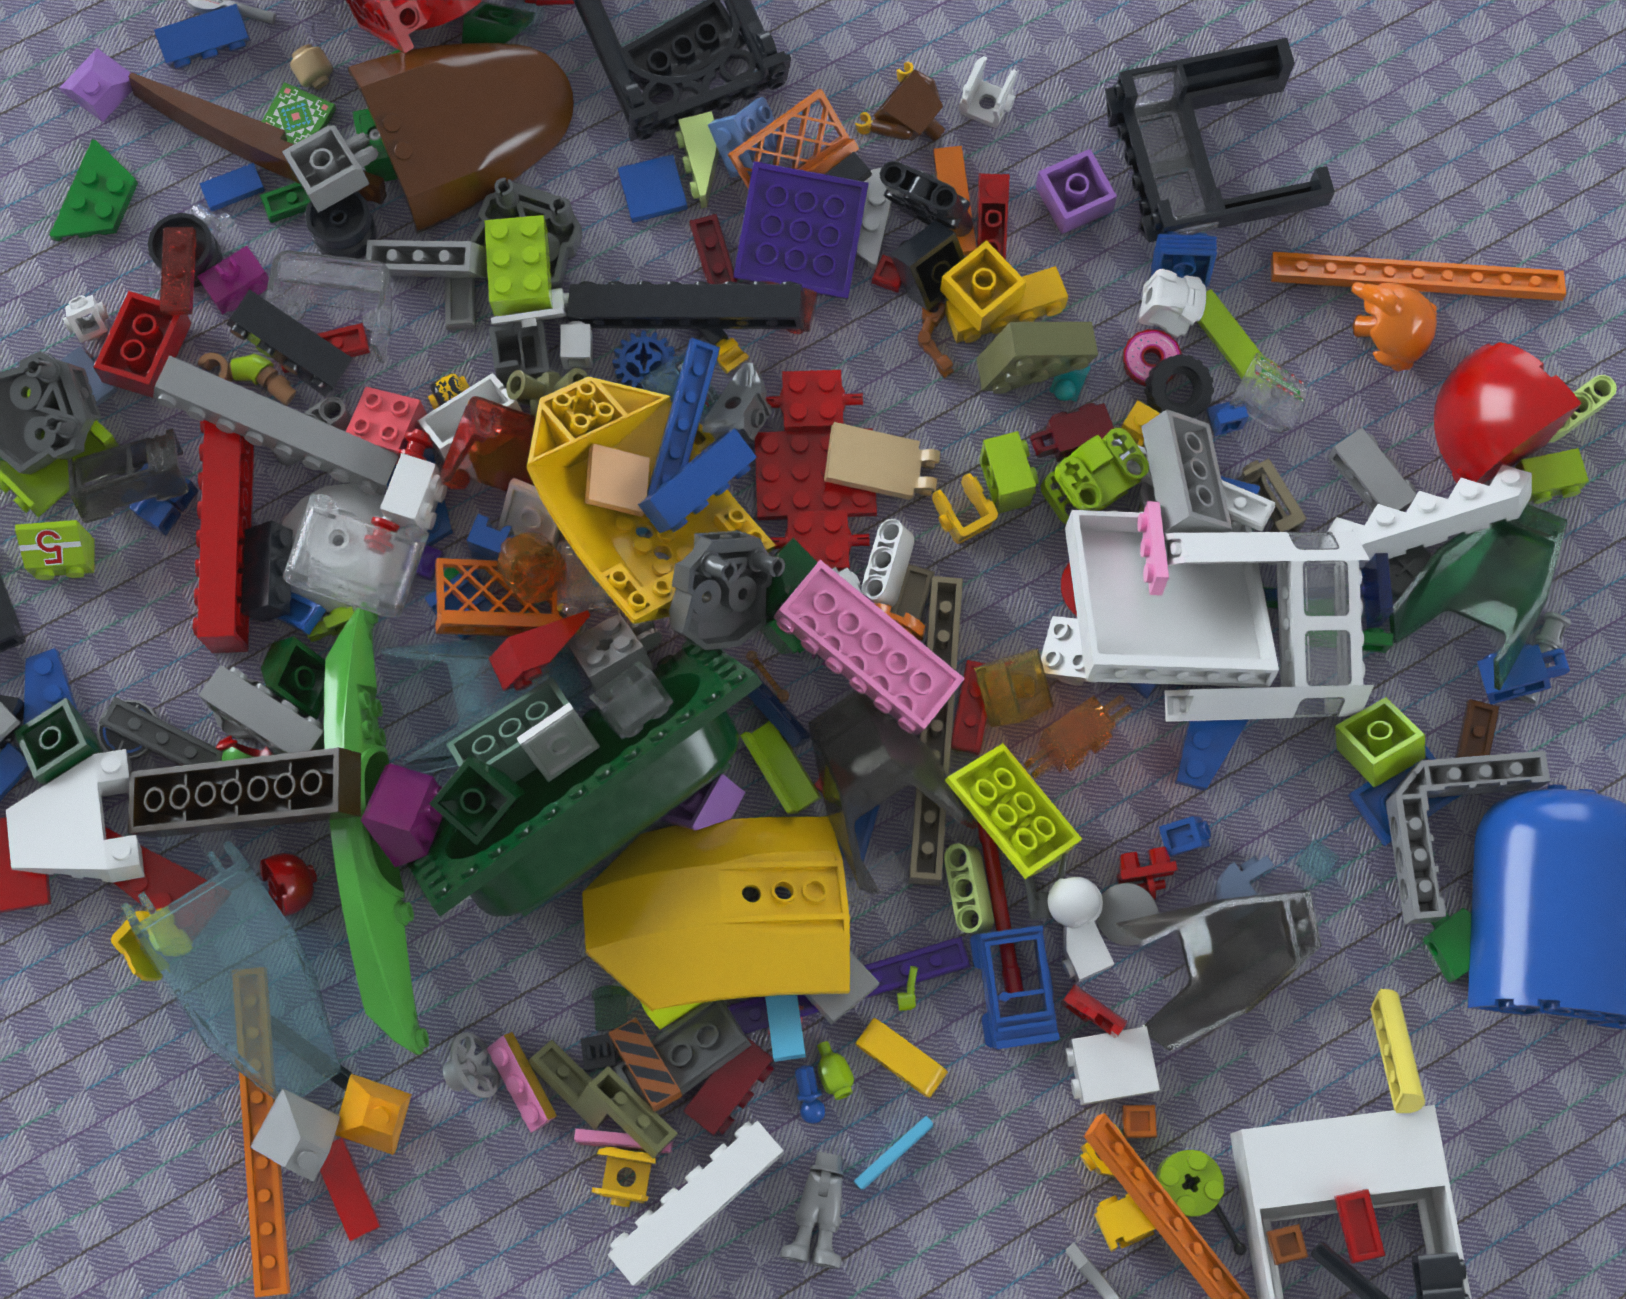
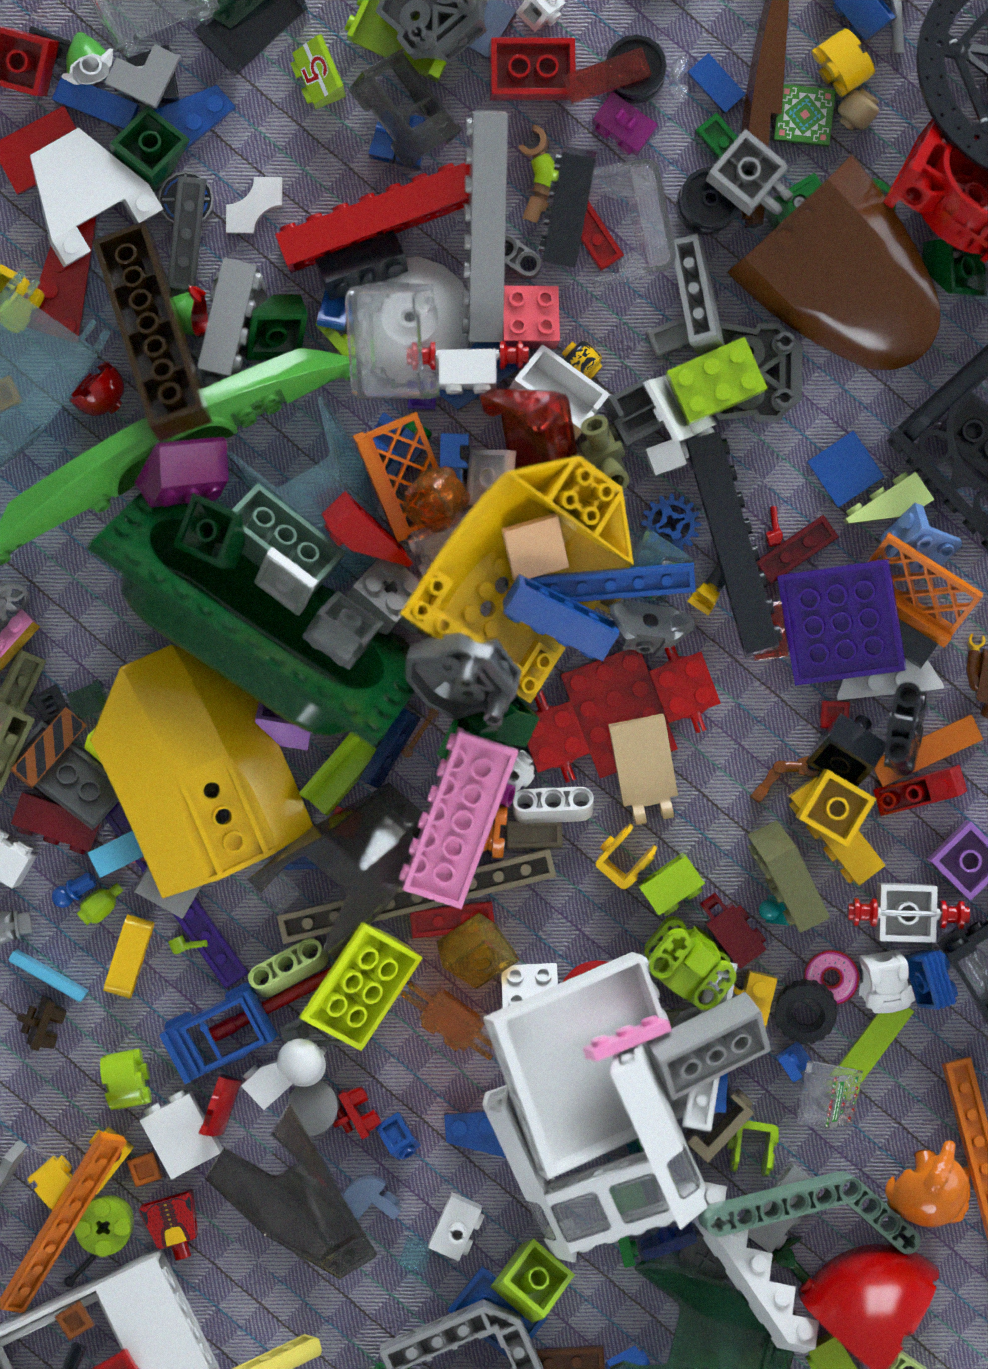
camera: 70 degrees right, 15 degrees up
none -> dark brown hips [16,995,67,1051]
none -> lime brick [100,1048,152,1110]
none -> torso [139,1189,198,1261]
none -> white tile [226,177,283,234]
none -> white brick [428,1192,484,1261]
none -> sand green beam [698,1171,921,1254]
none -> lime piece [727,1121,779,1177]
none -> red hand [765,506,783,547]
none -> dark green plant [771,1236,811,1284]
none -> yellow brick [811,28,875,97]
none -> white brick [847,883,970,943]

